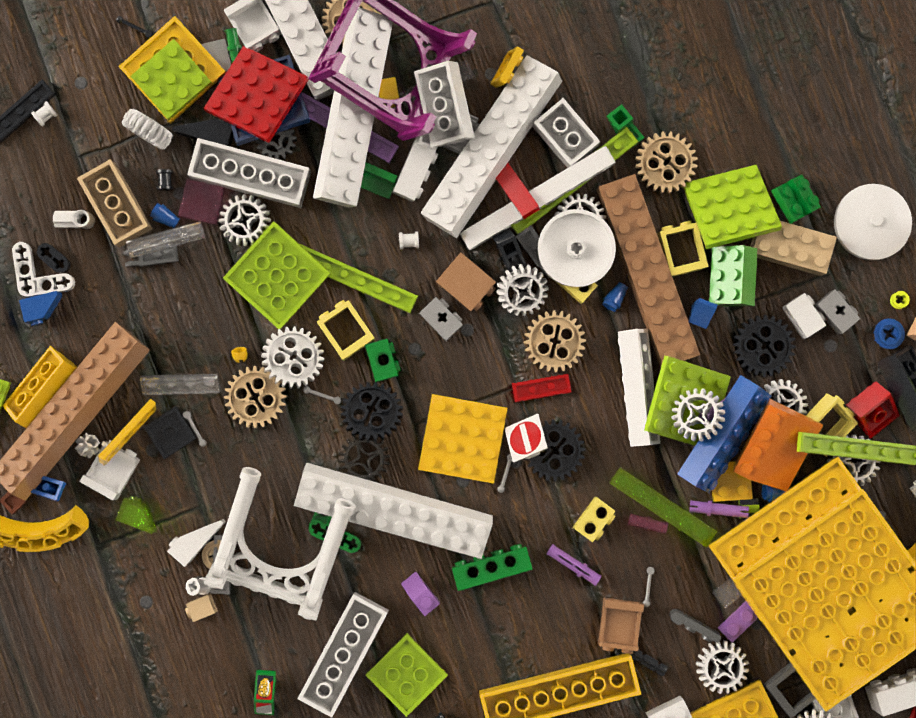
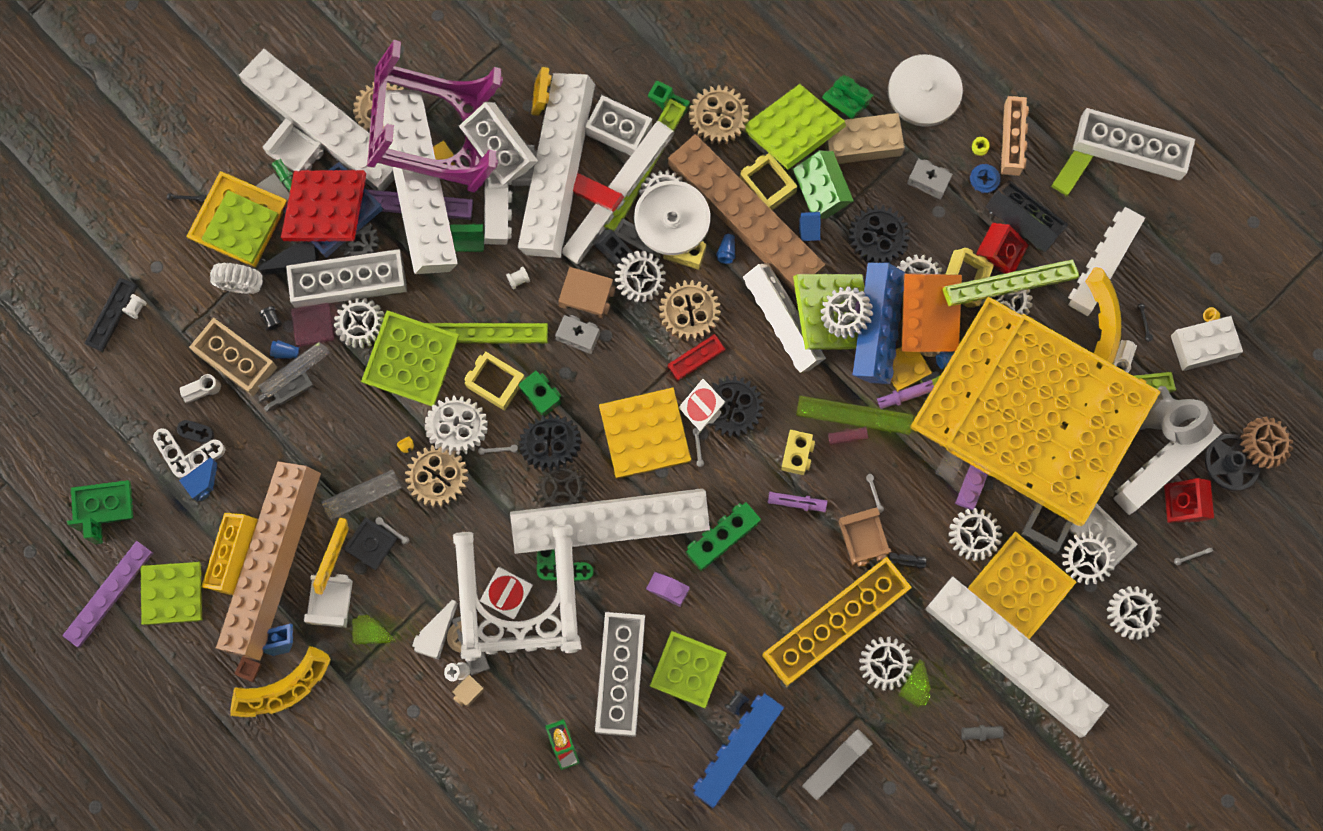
camera: 20 degrees left, 10 degrees down
white gear [75,433,100,458] -> none
dark grey hinge [669,608,721,643] -> none
white brick [782,293,826,339] -> none
none -> piece [480,567,533,619]

